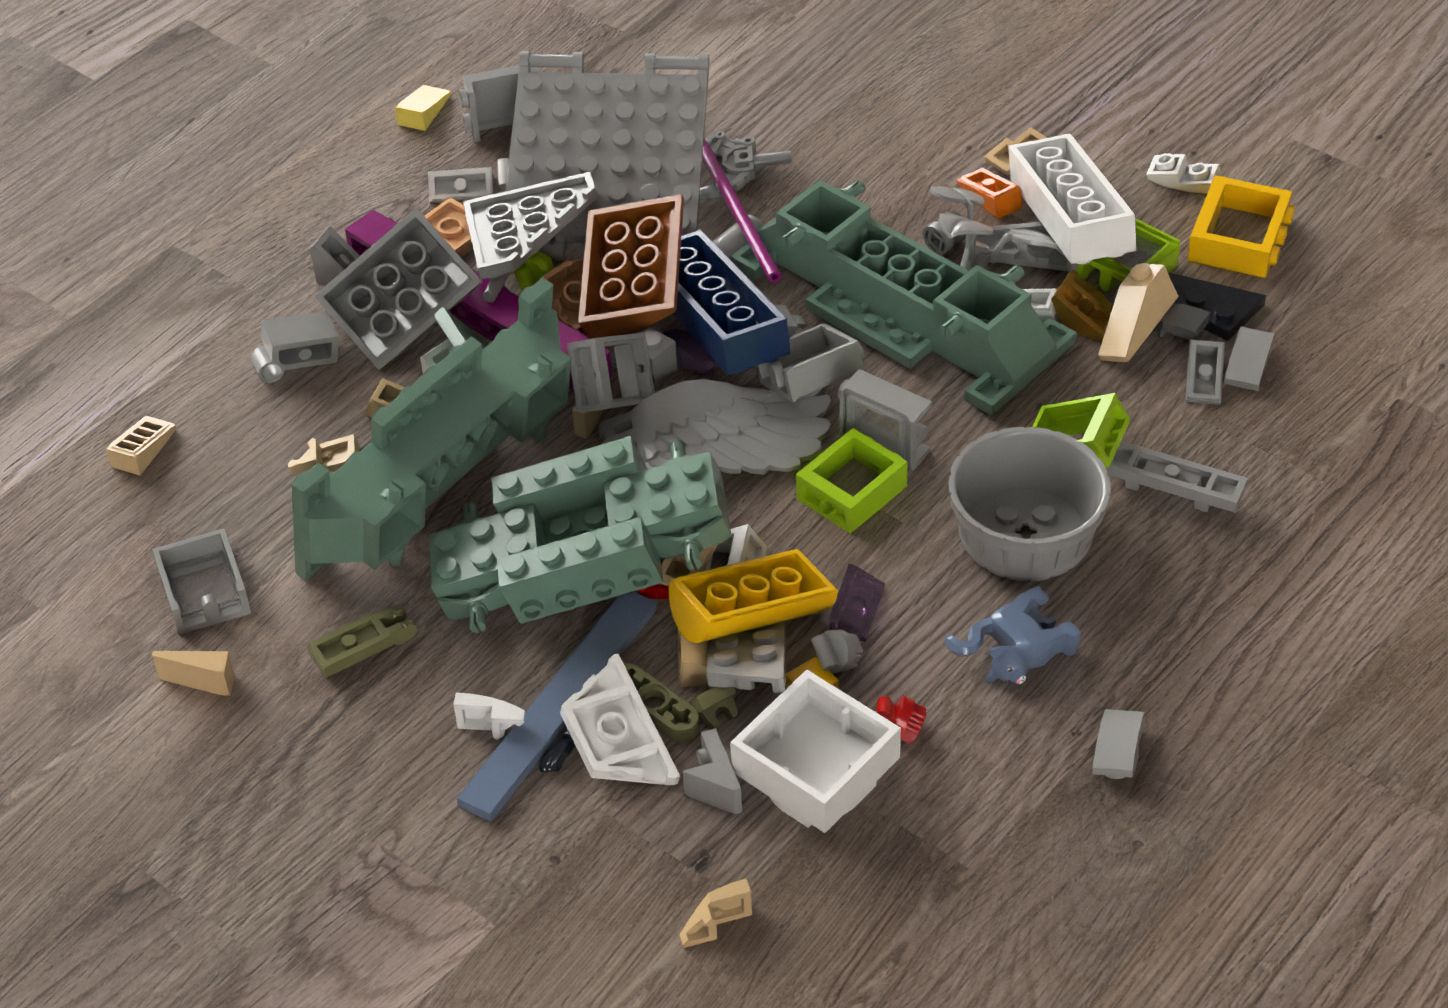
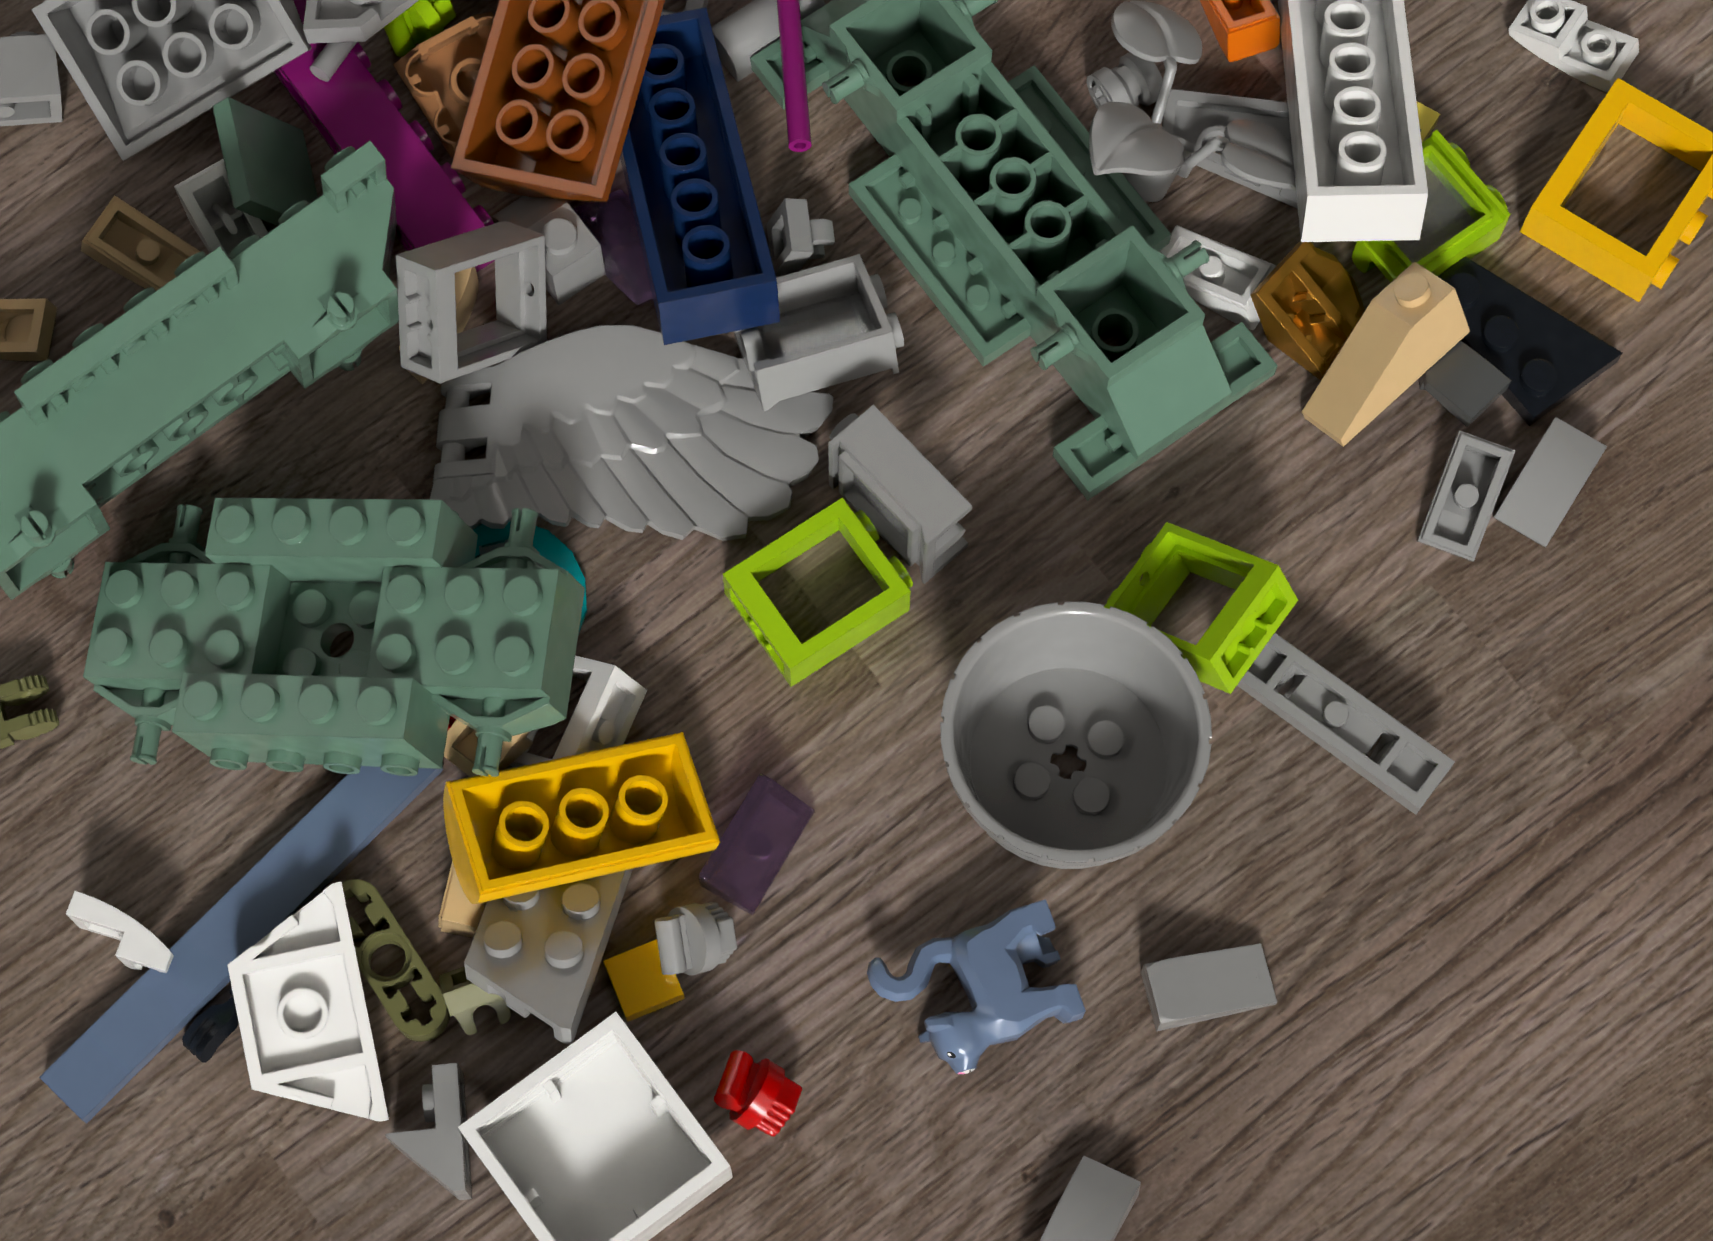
camera: 10 degrees right, 25 degrees up
none -> light grey slope [1141,943,1277,1032]

